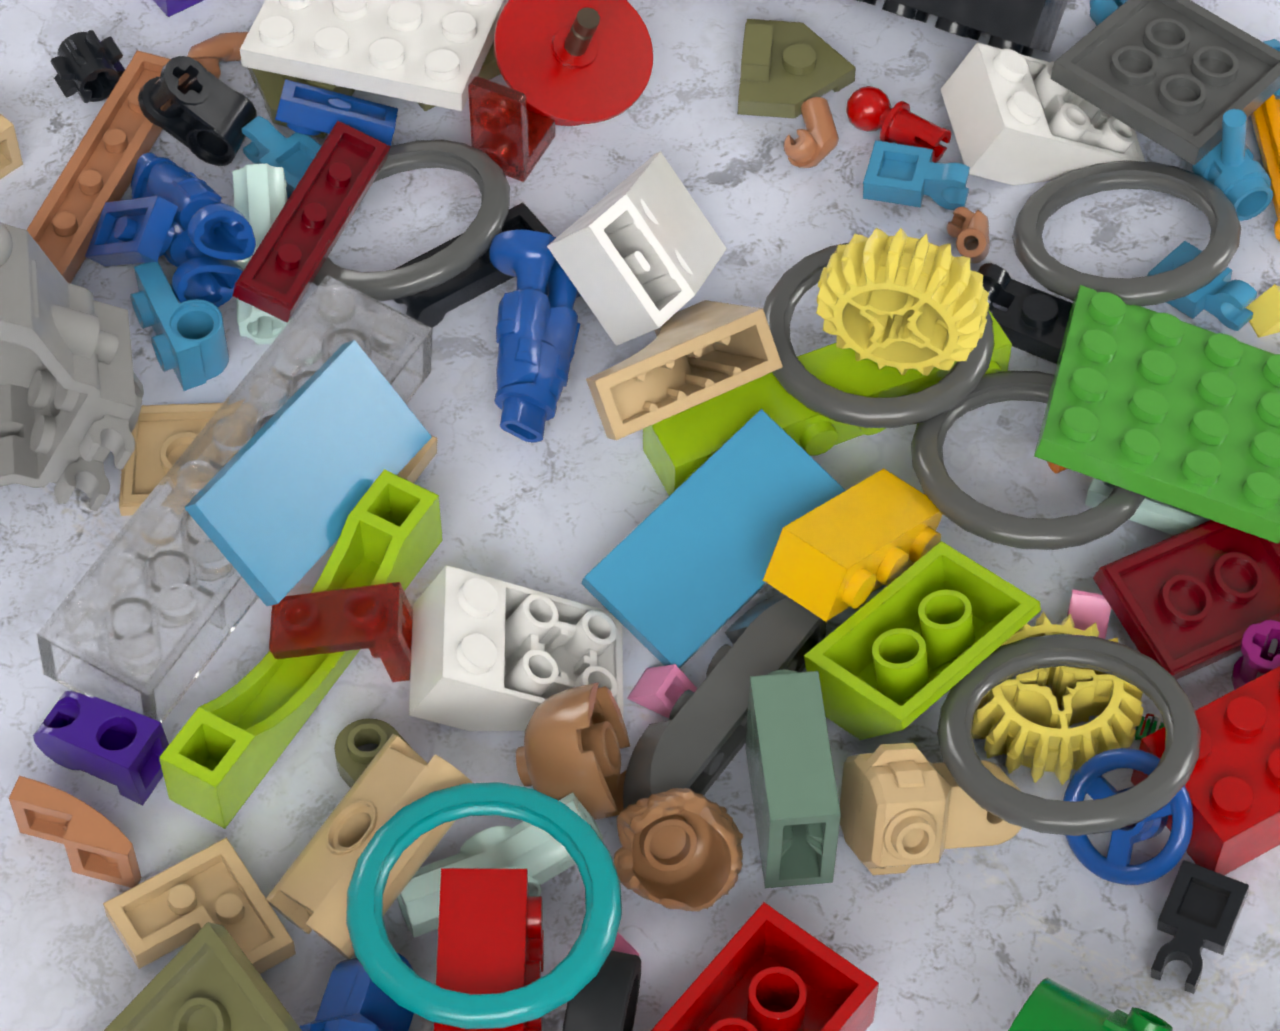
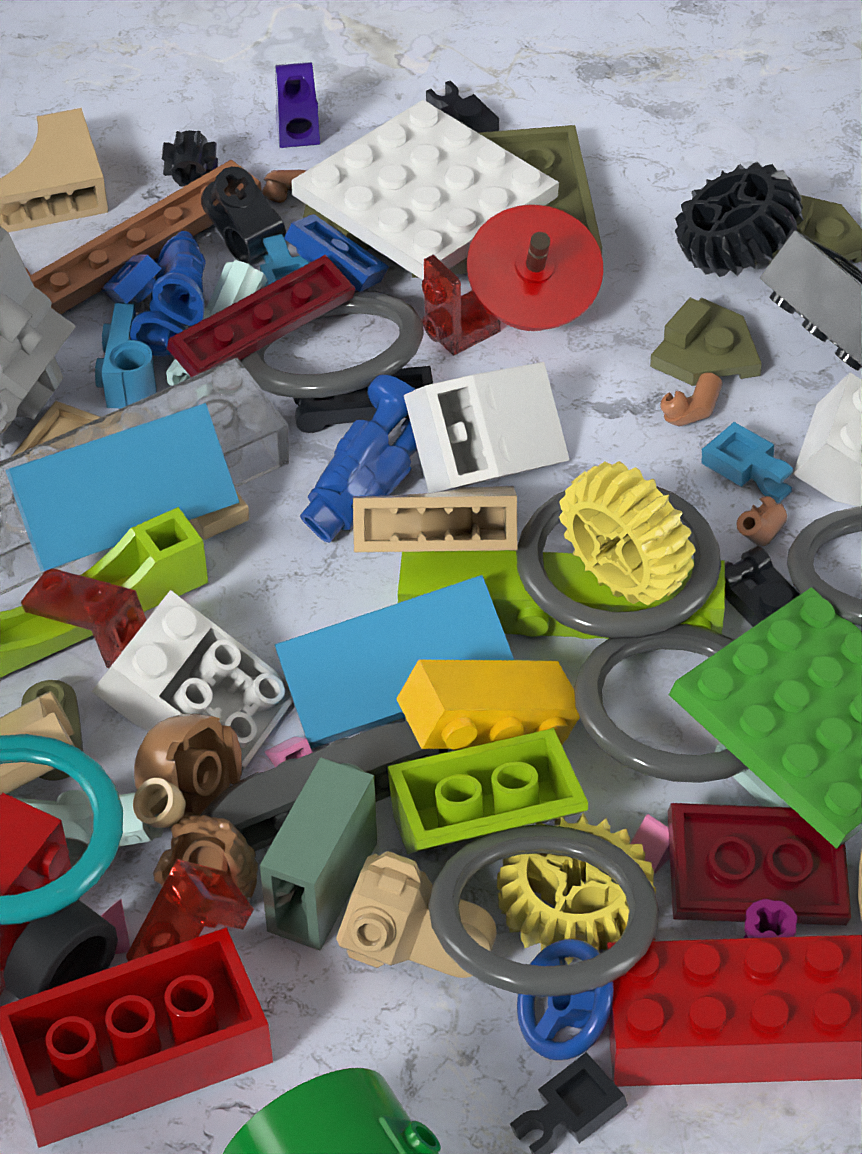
camera: 30 degrees right, 5 degrees down
red pin [846,86,951,163] -> none
none -> clear red bracket [126,859,254,961]
none -> tan hinge [133,778,186,828]

